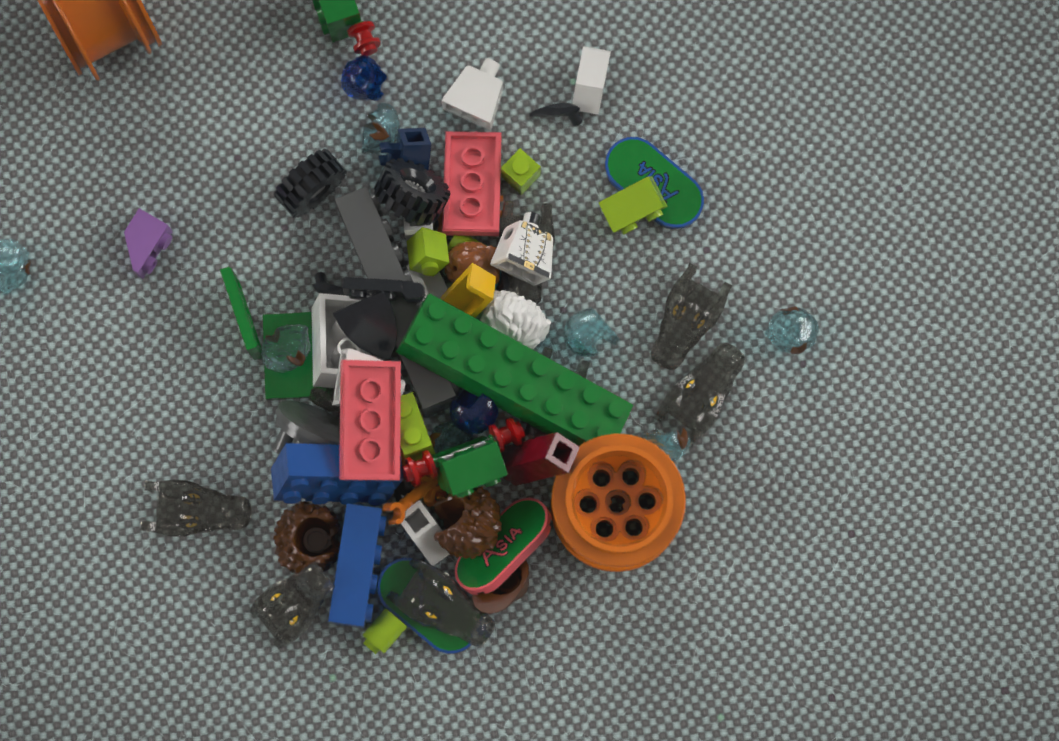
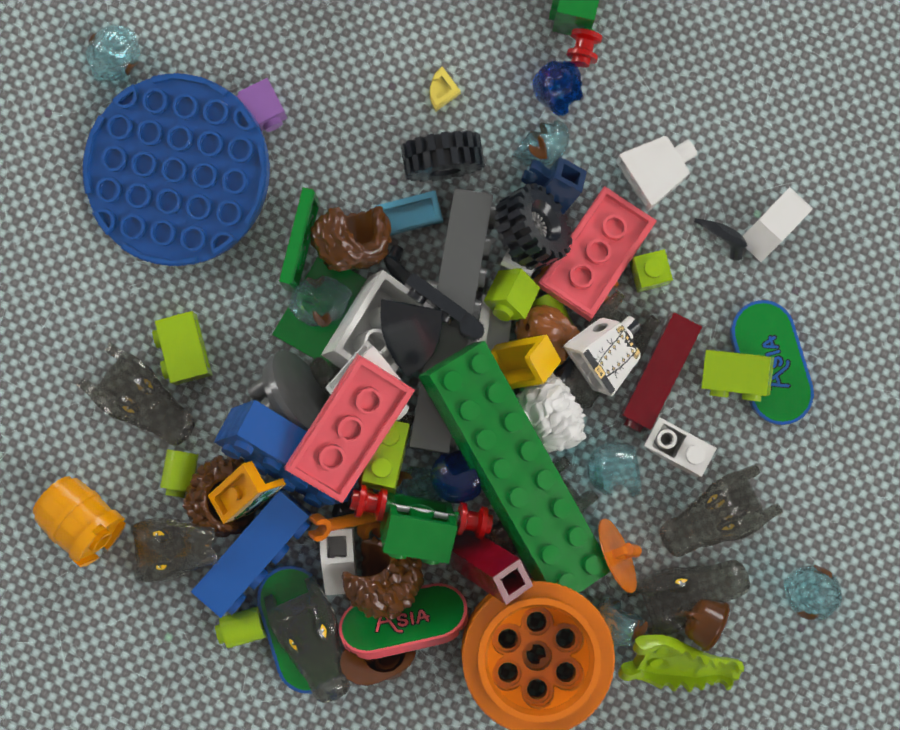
camera: 30 degrees right, 5 degrees up
none -> light orange piece [32,476,126,568]
none -> blue tile [83,73,270,266]
none -> lime brick [152,311,213,385]
none -> lime brick [160,449,199,498]
none -> light orange panel [208,461,286,524]
none -> reddish brown hair [310,206,392,272]
none -> medium azure tile [374,190,443,236]
none -> light yellow tile [429,67,461,112]
none -> orange shield [598,519,642,593]
none -> lime animal [618,635,744,692]
none -> dark red brick [619,312,702,433]
none -> white slope [644,417,717,477]
none -> reddish brown piece [683,599,730,652]

